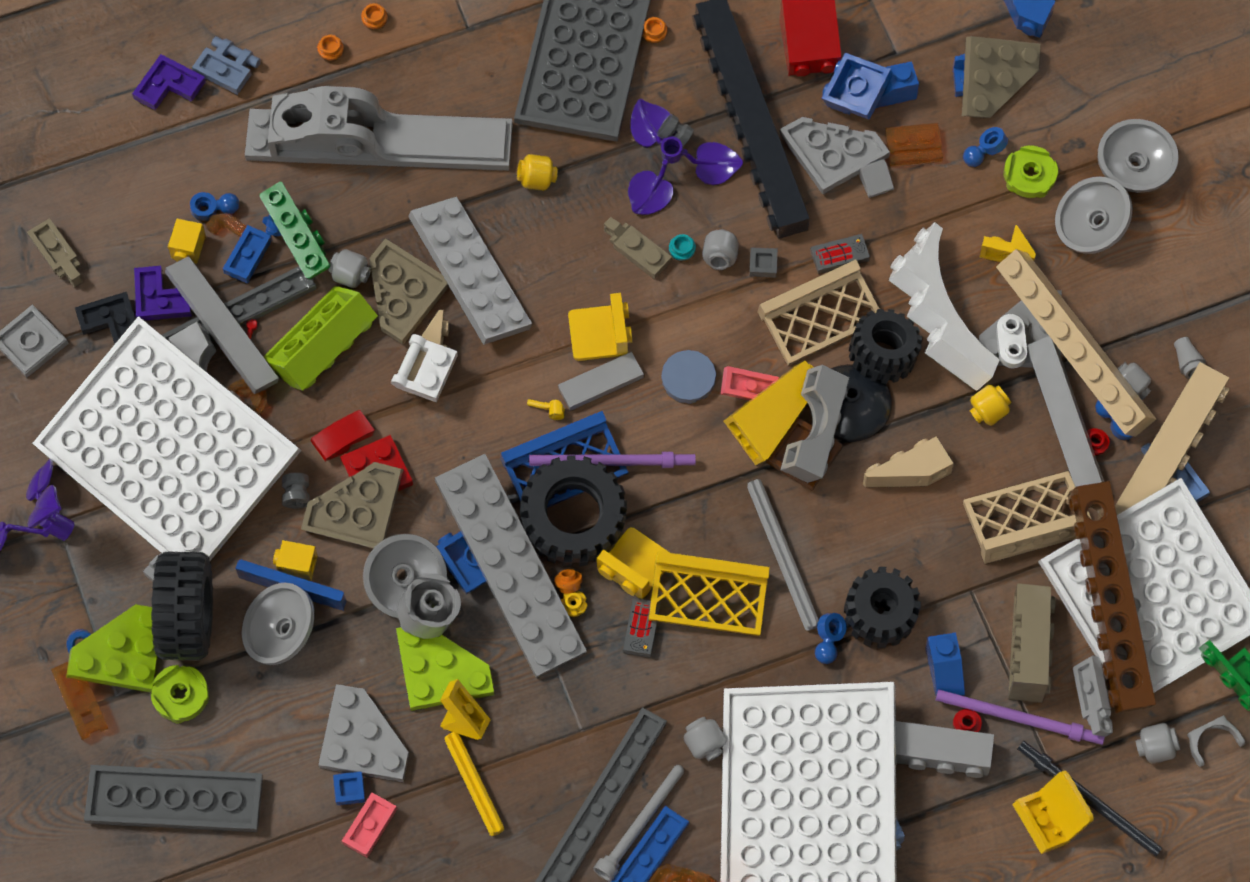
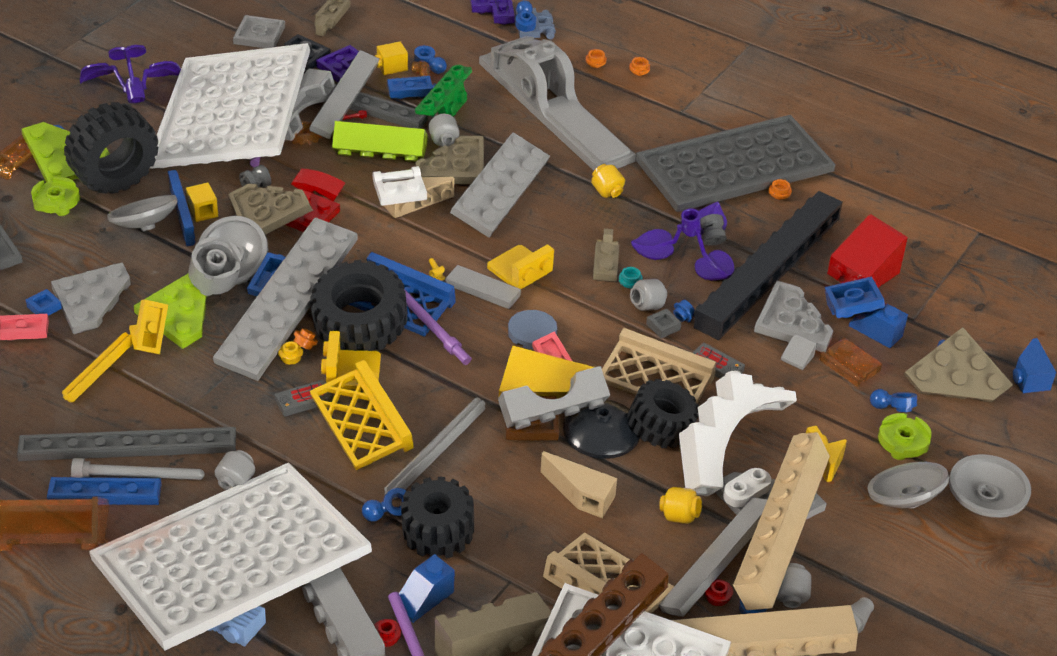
camera: 50 degrees right, 25 degrees down
none -> blue plate [515,0,536,32]
none -> blue plate [673,300,695,322]

